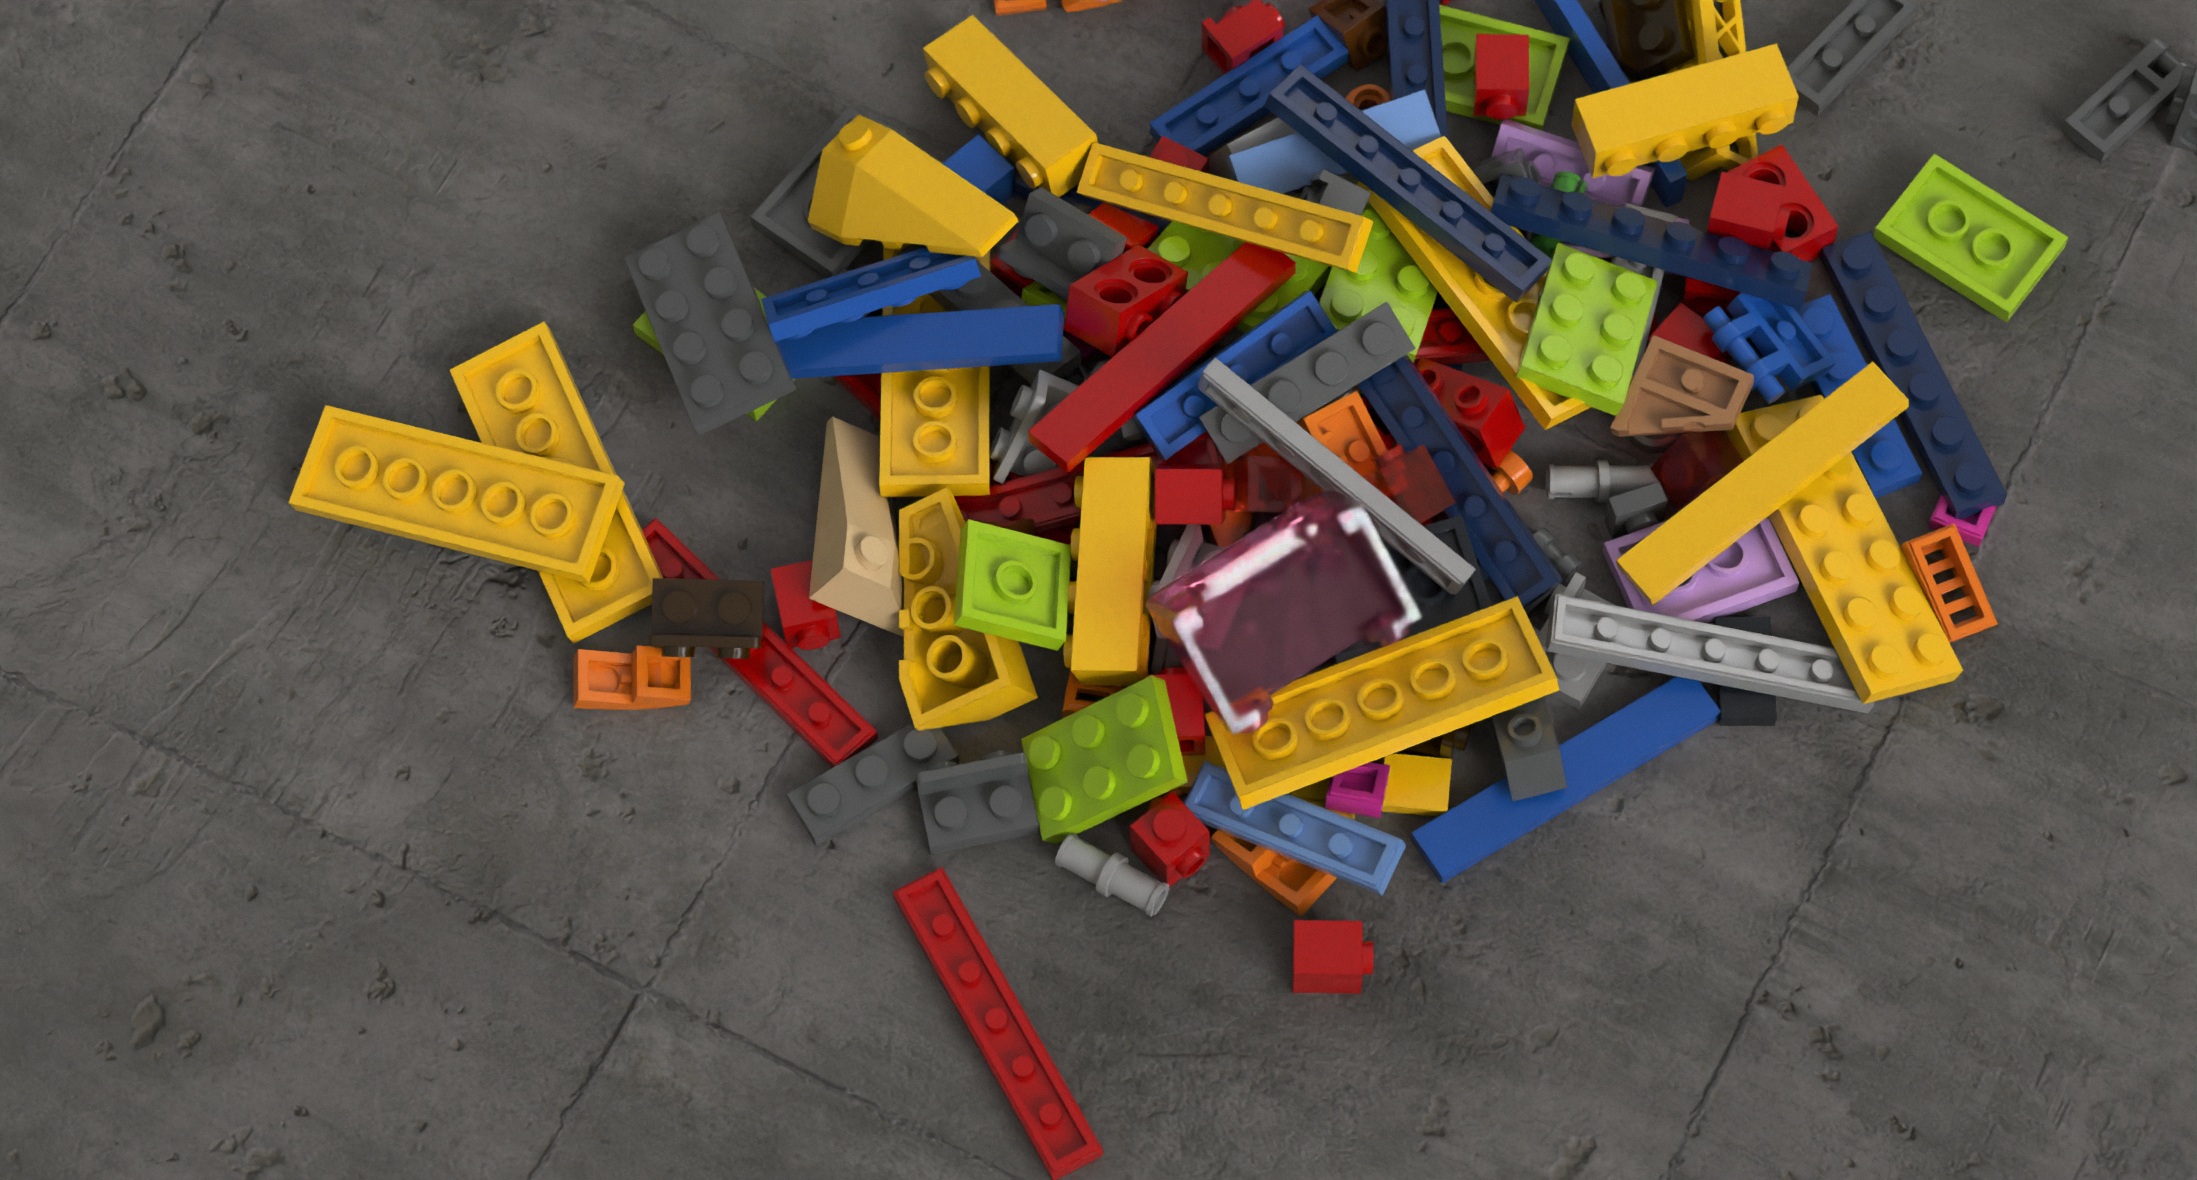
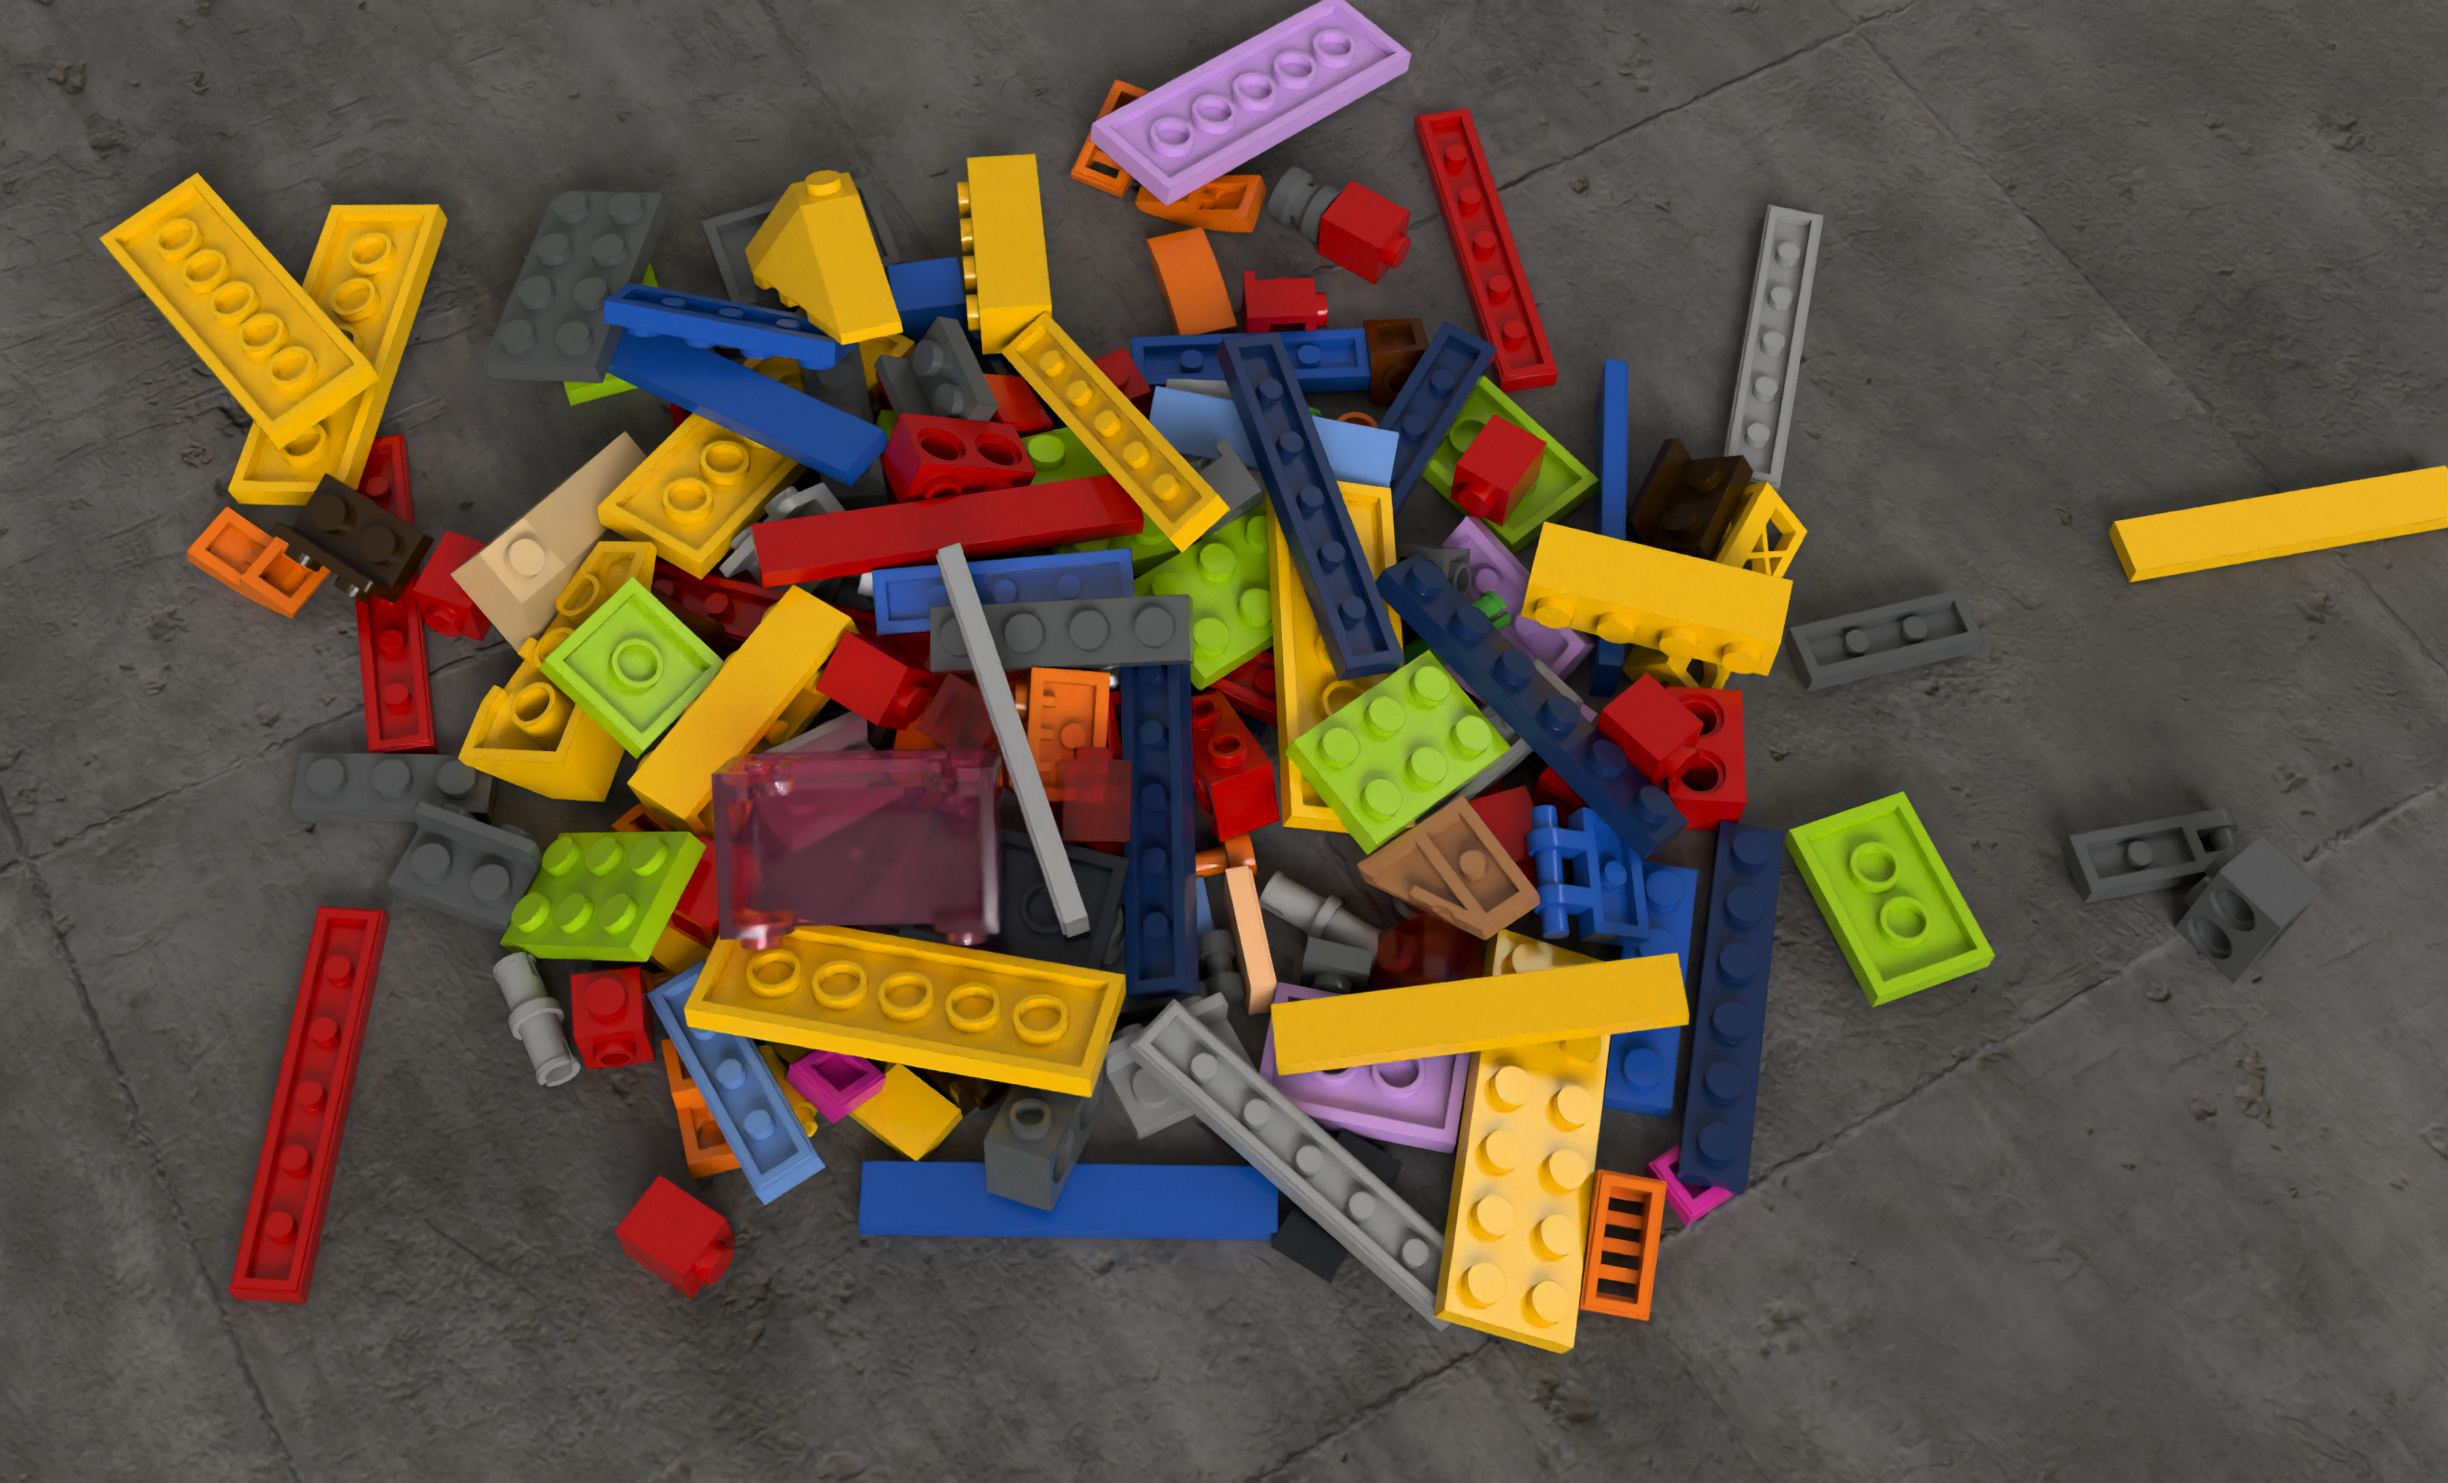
camera: 25 degrees right, 5 degrees down
none -> orange slope [1146,227,1237,336]
none -> light nougat tile [1223,865,1277,1016]

